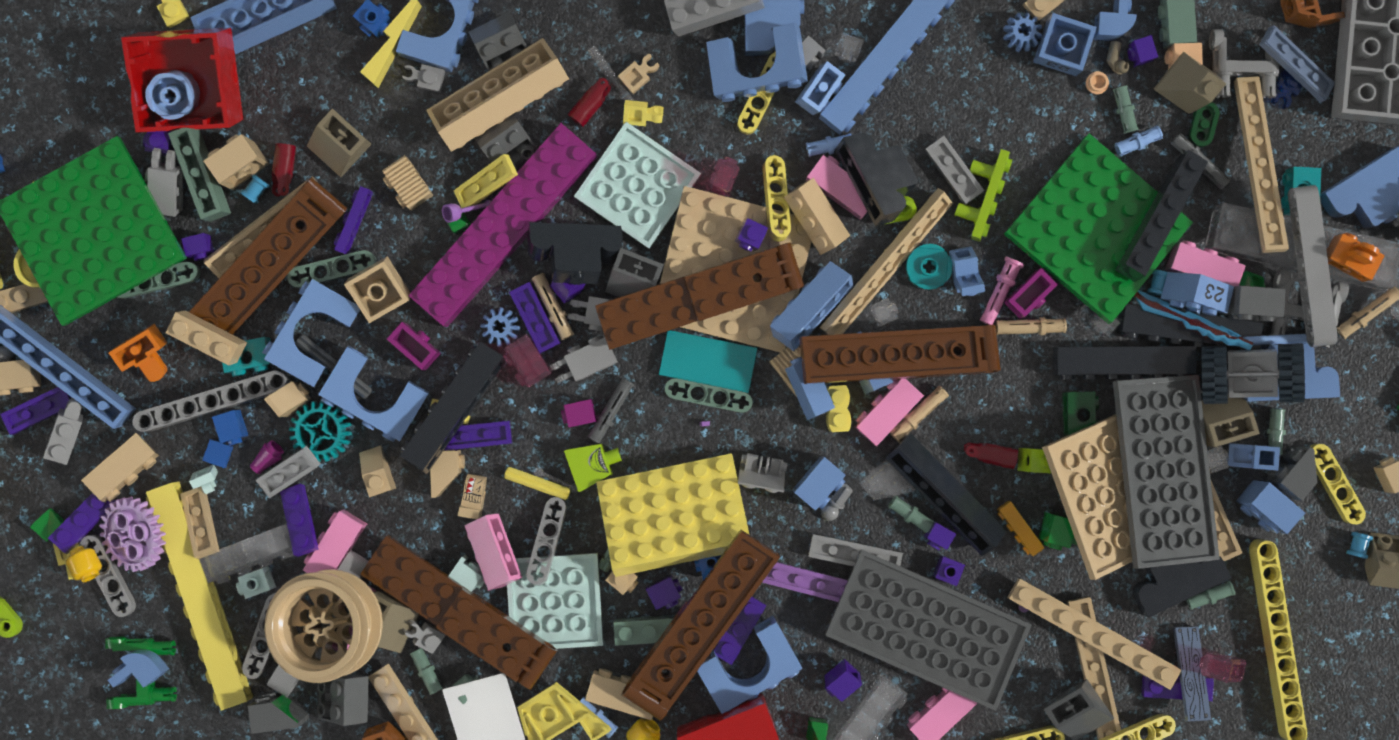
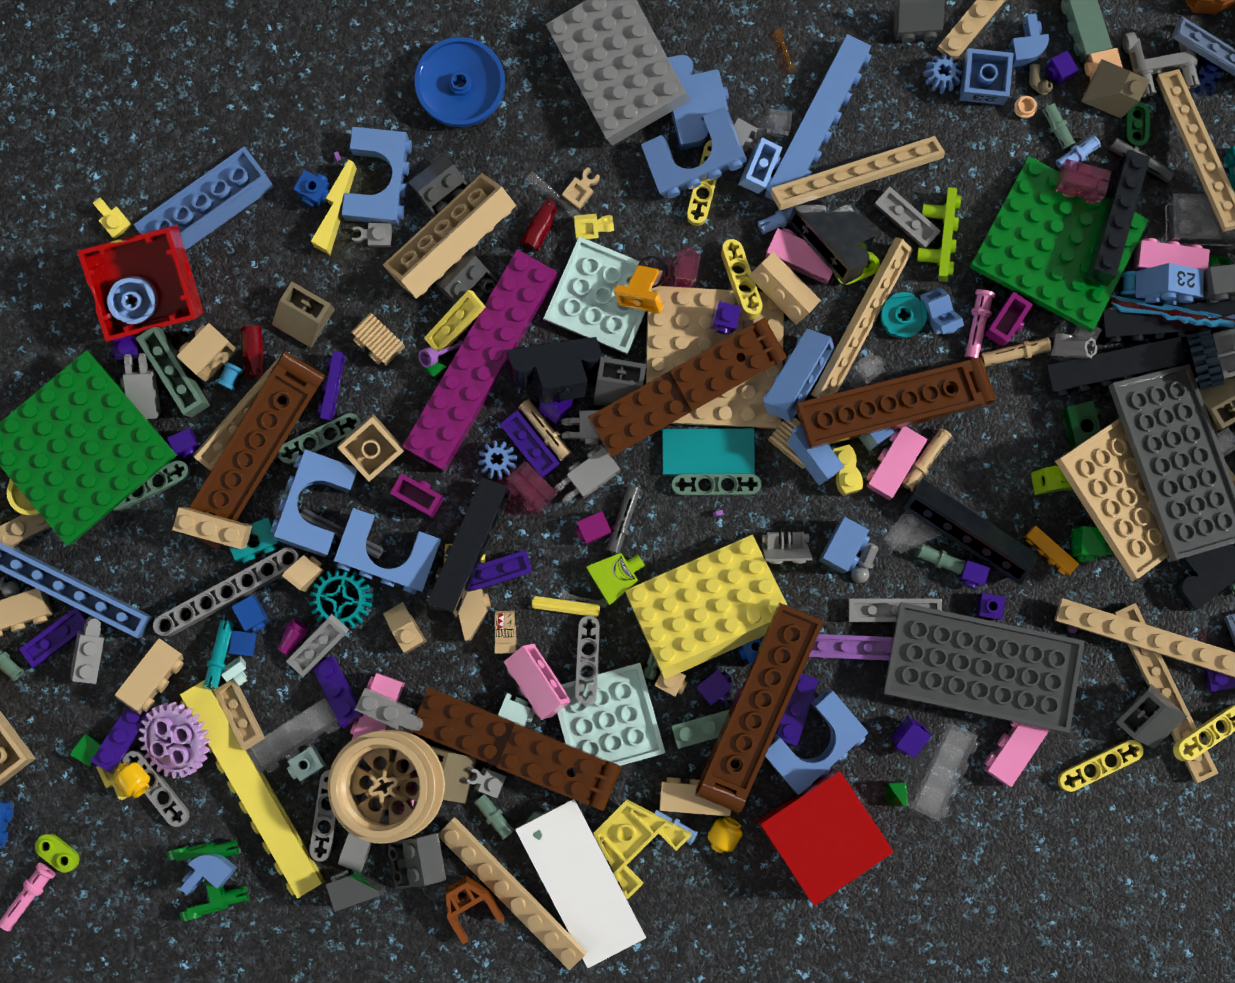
camera: 10 degrees left, 5 degrees down
orange brick [109,324,168,382] -> none
dark red piece [964,442,1018,469] -> none
none -> teal pin [203,620,234,691]
none -> light grey hinge [355,688,424,731]
none -> light orange piece [614,256,667,314]
none -> tan plate [770,136,945,210]
none -> light grey piece [1050,333,1098,361]
none -> clear pink brick [1056,159,1111,203]

